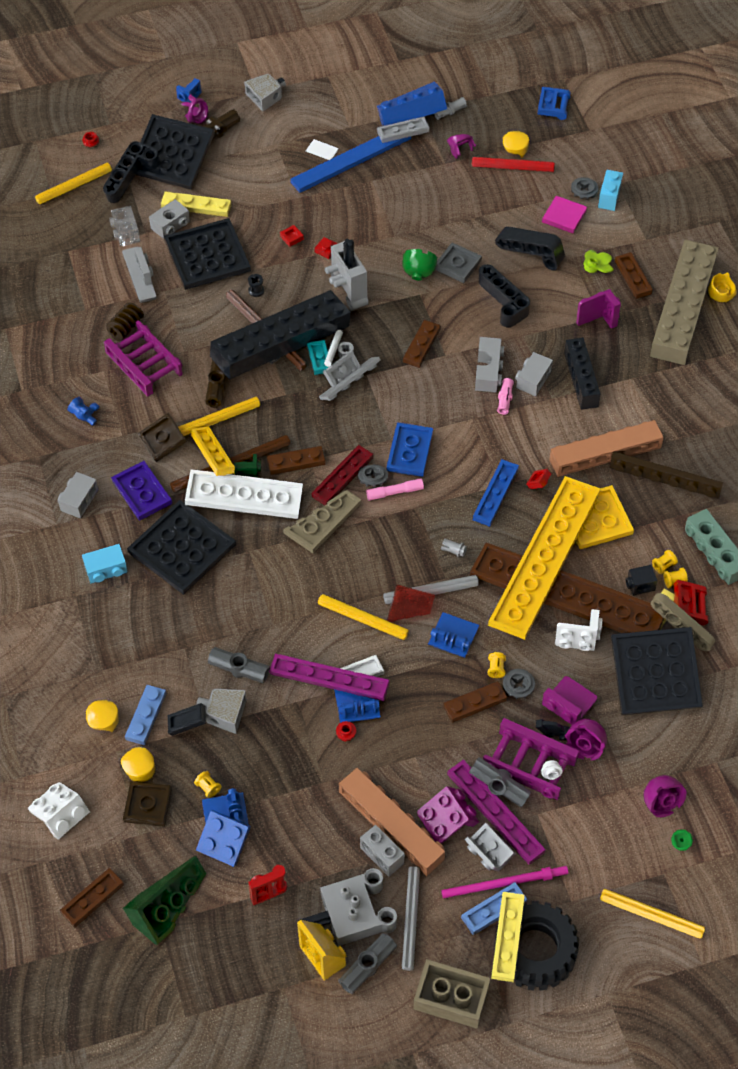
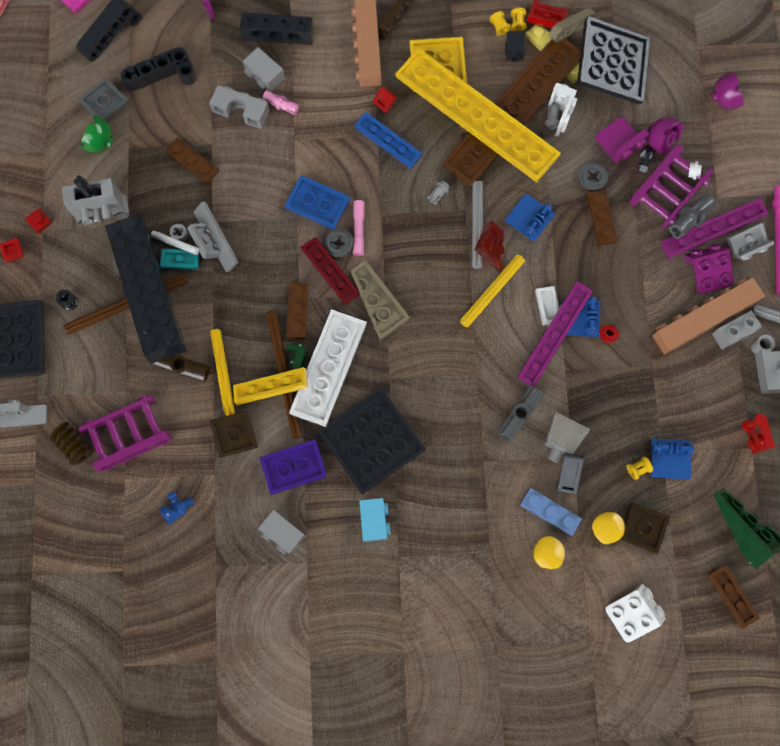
camera: 75 degrees left, 20 degrees up
plate [196,810,251,867] -> none
yellow bush [488,652,506,678] -> none
green tile [671,829,693,851] -> none

